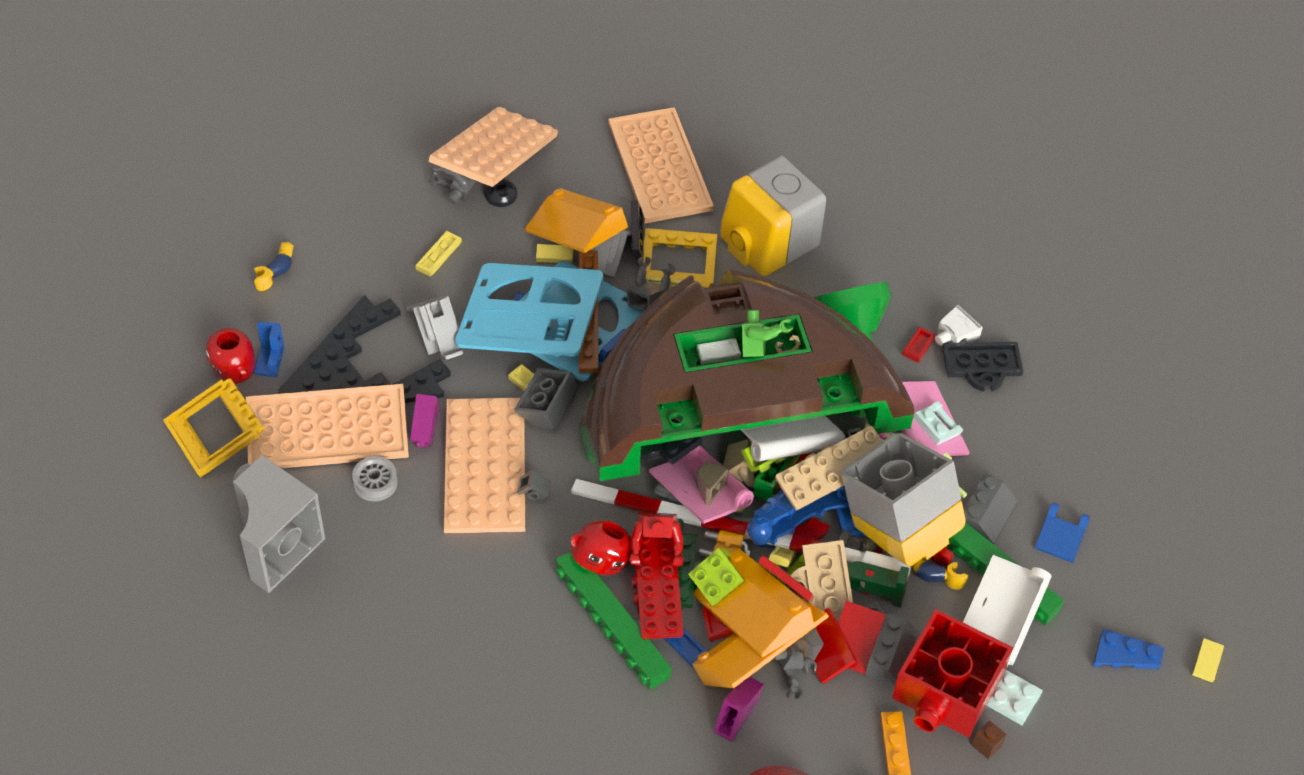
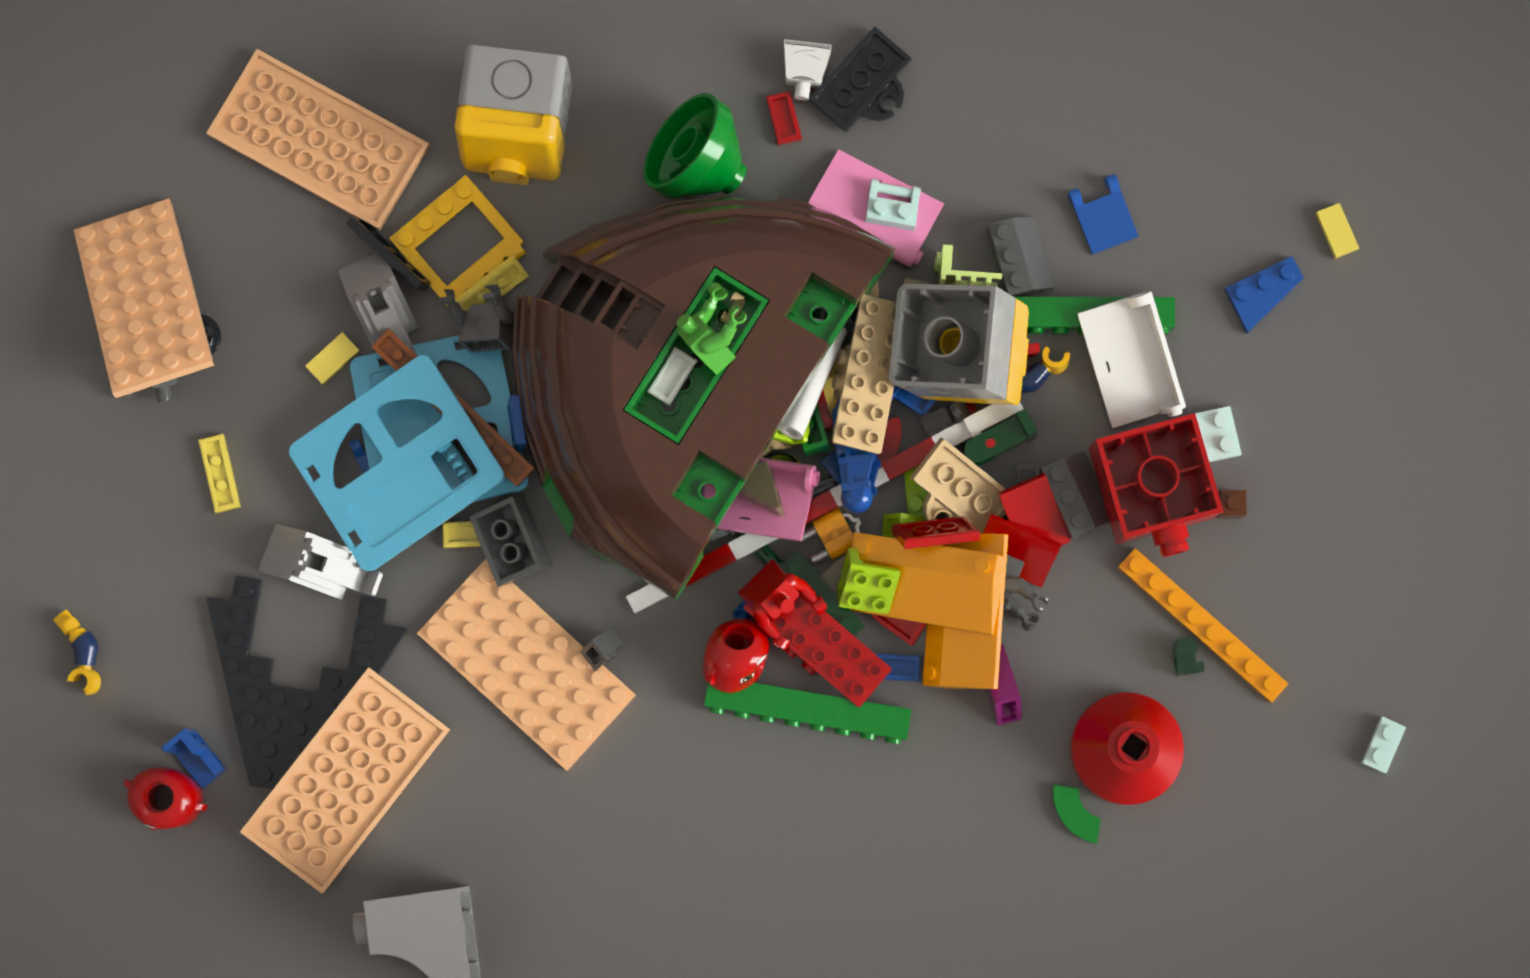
camera: 45 degrees left, 30 degrees up
yellow hinge [163,379,264,477] -> none
light grey wheel [352,456,397,501] -> none
magenta slope [410,394,441,448] -> none
light orange slope [525,188,628,253] -> none
light yellow tile [769,546,797,568] -> none

